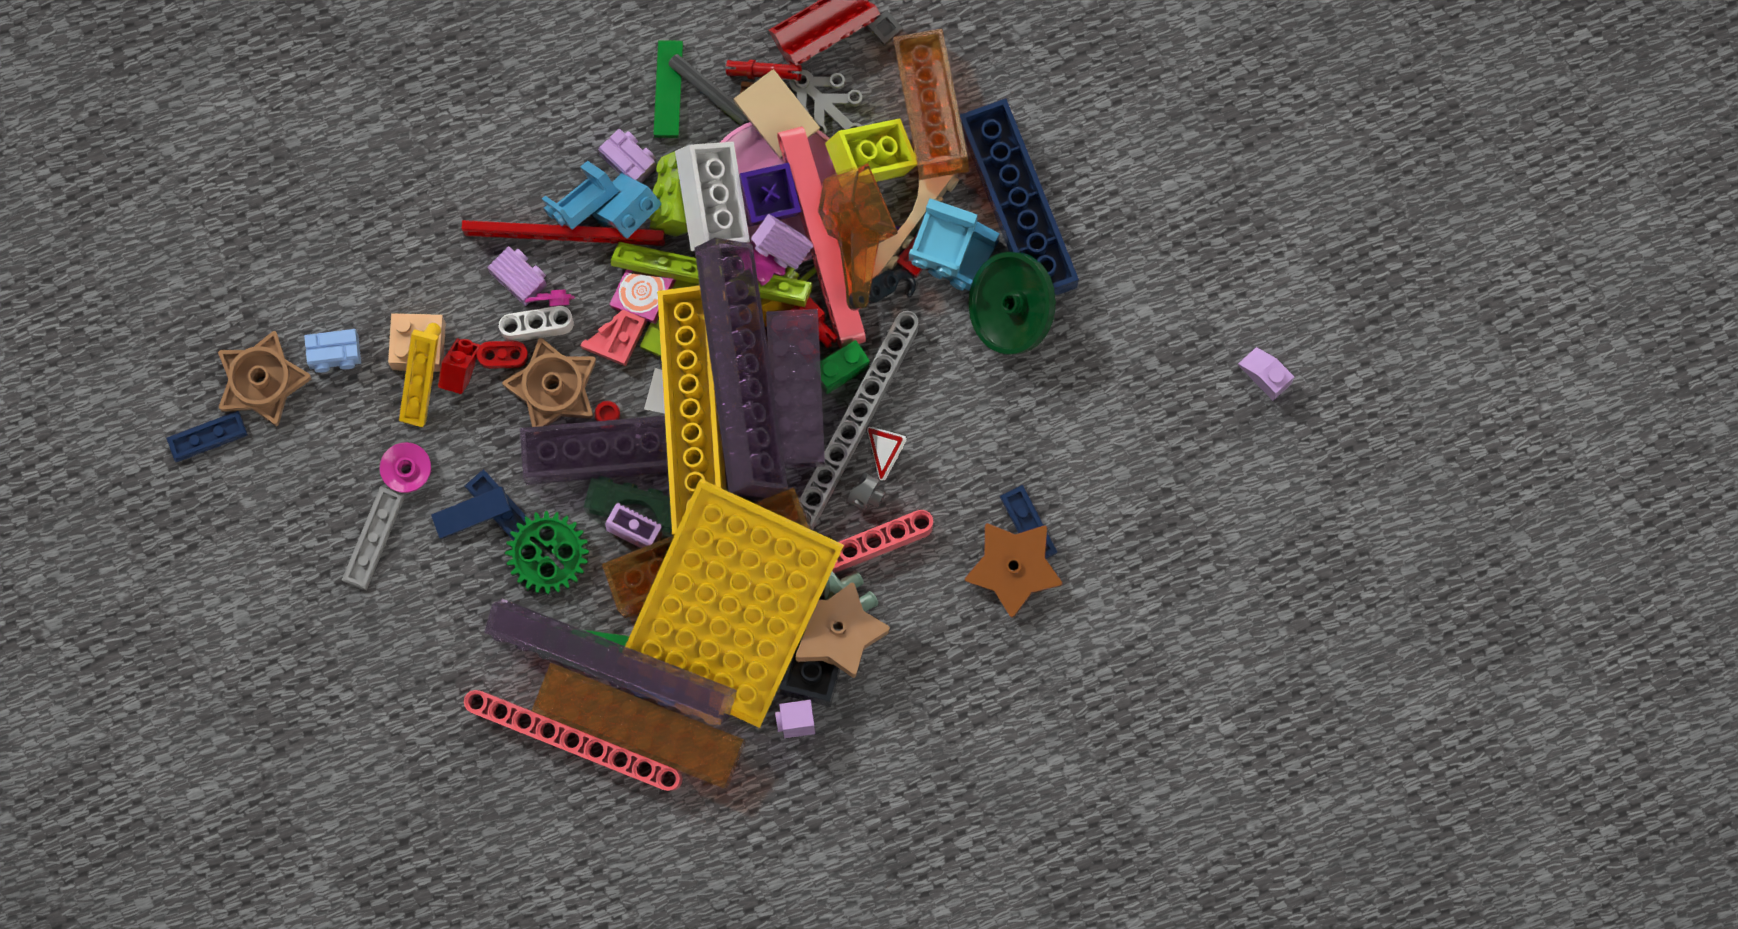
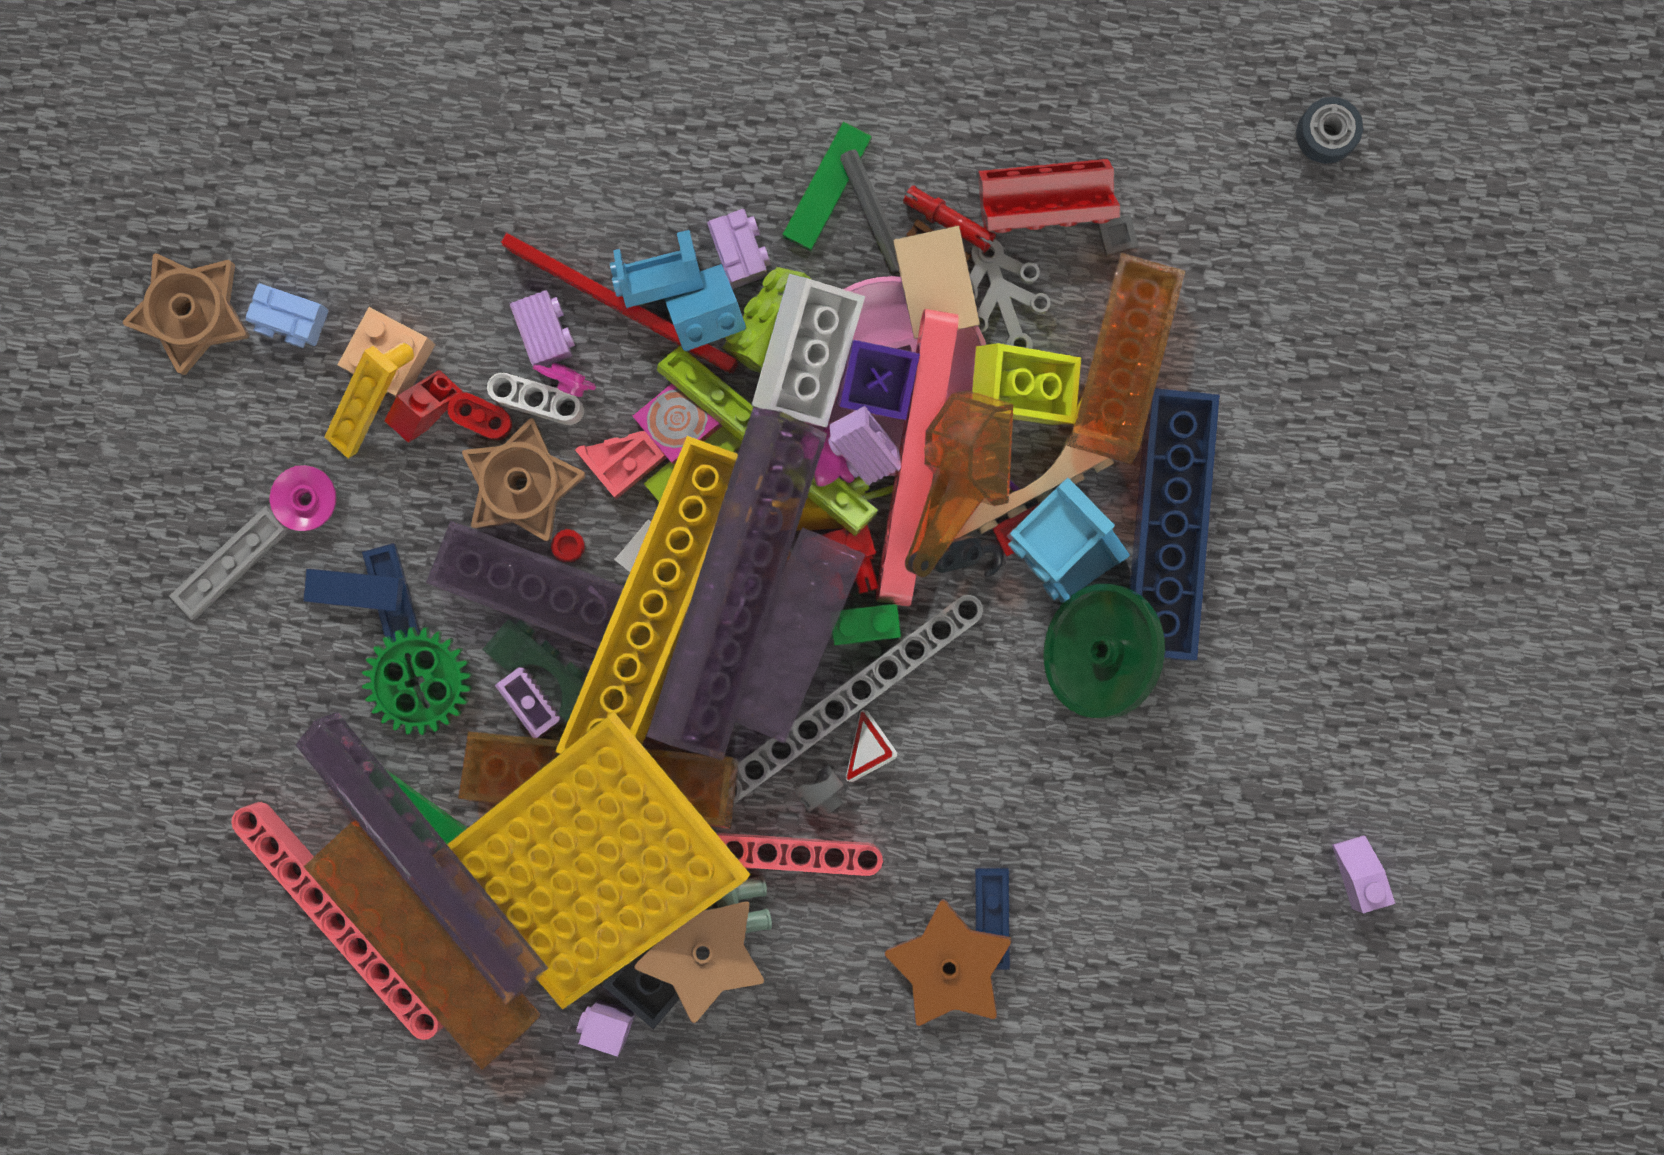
camera: 25 degrees right, 10 degrees up
dark blue tile [166,411,248,462] -> none

